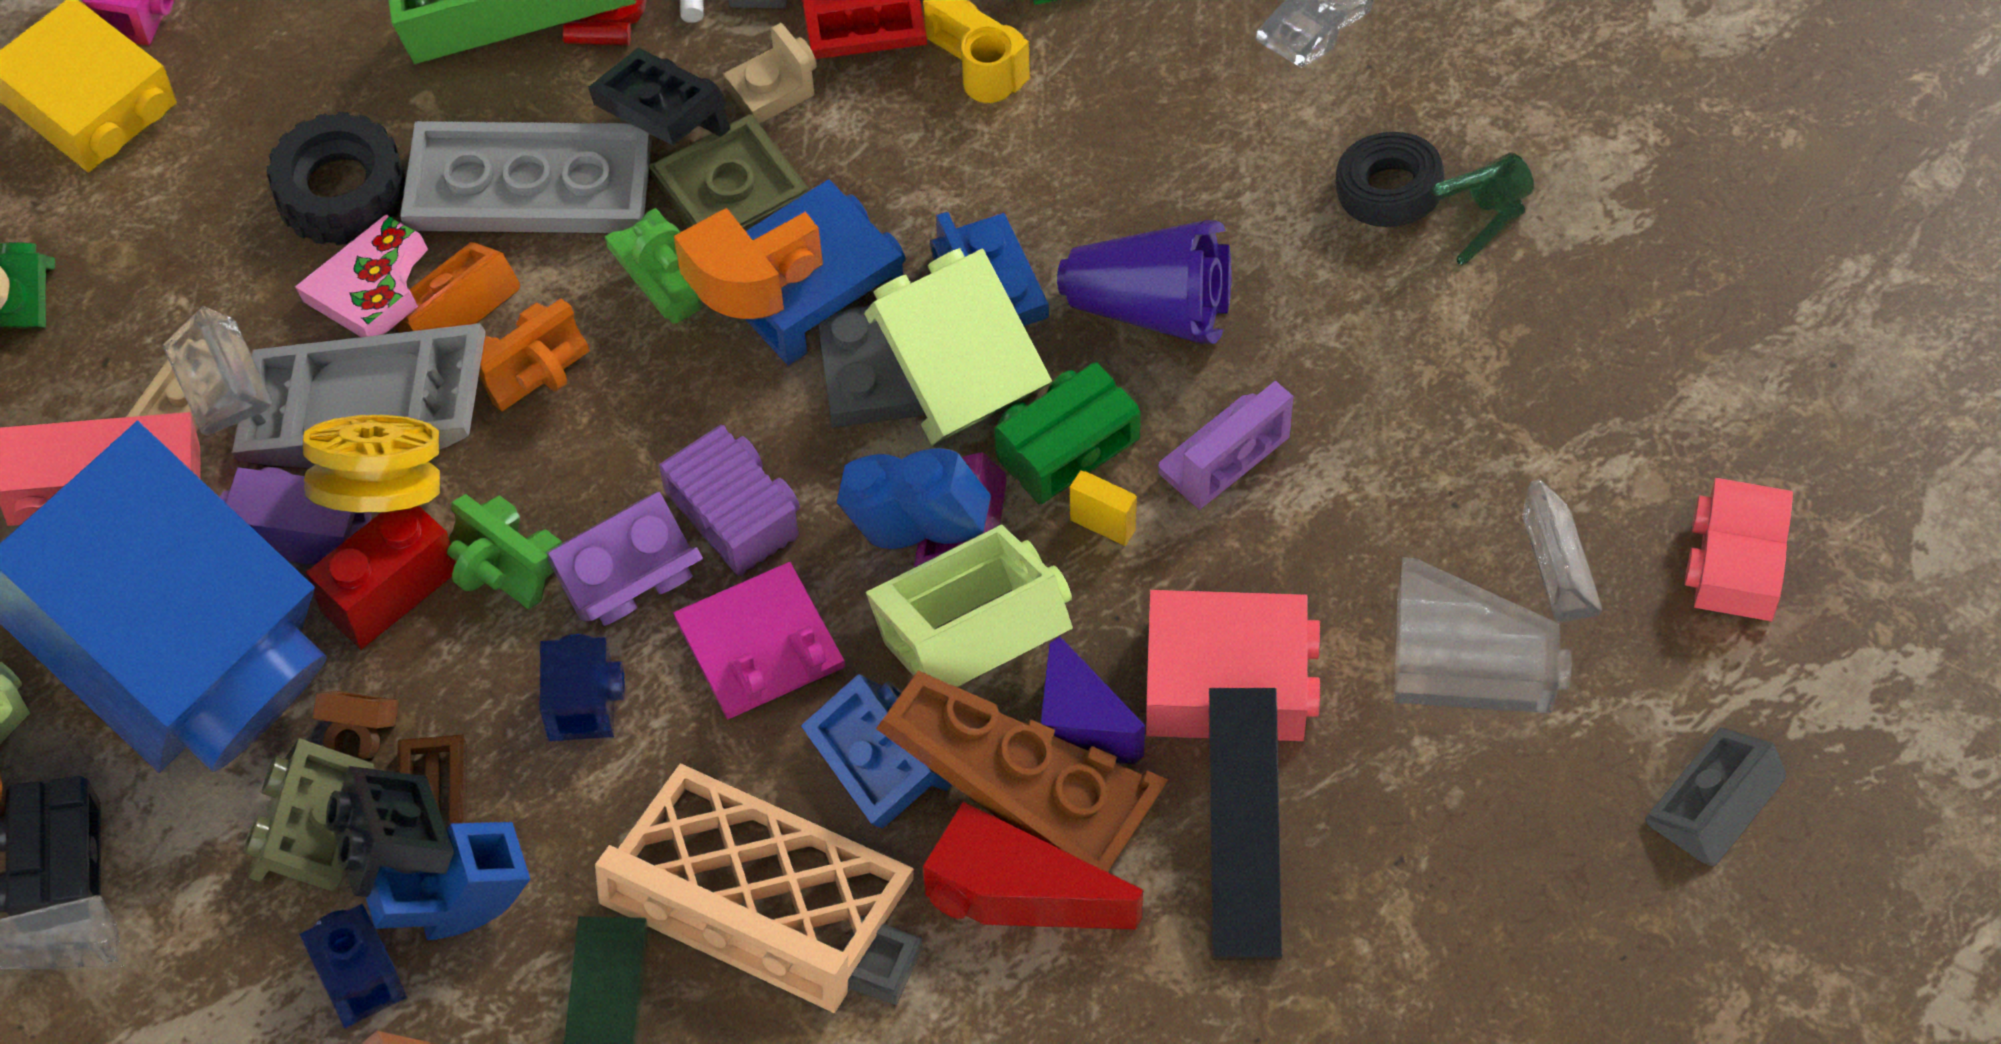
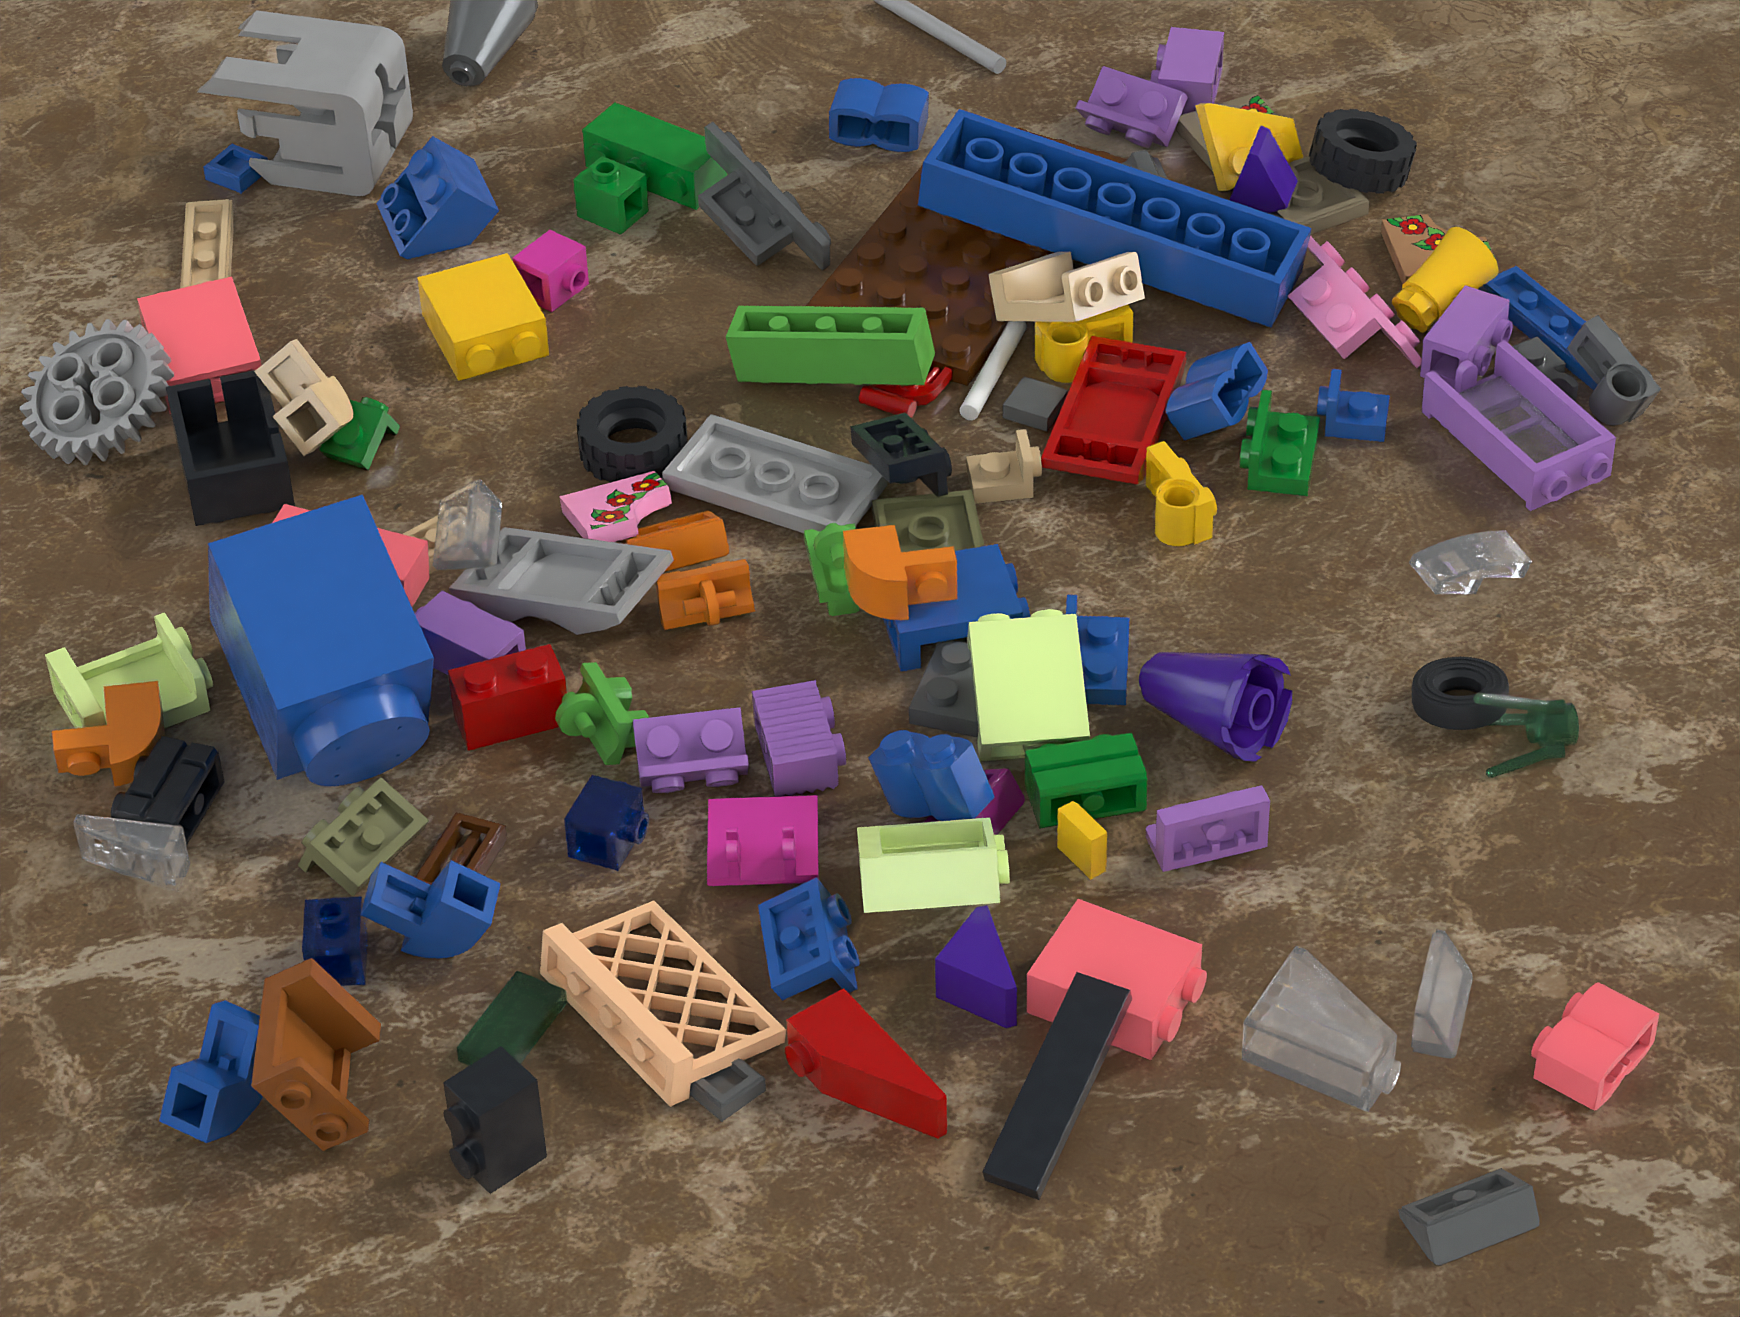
camera: 25 degrees right, 15 degrees down
yellow wheel [303,415,440,512] -> none
dark orange tile [312,691,399,759] -> none
black bracket [326,766,454,897] -> none
dark orange wing [876,670,1169,872] -> none

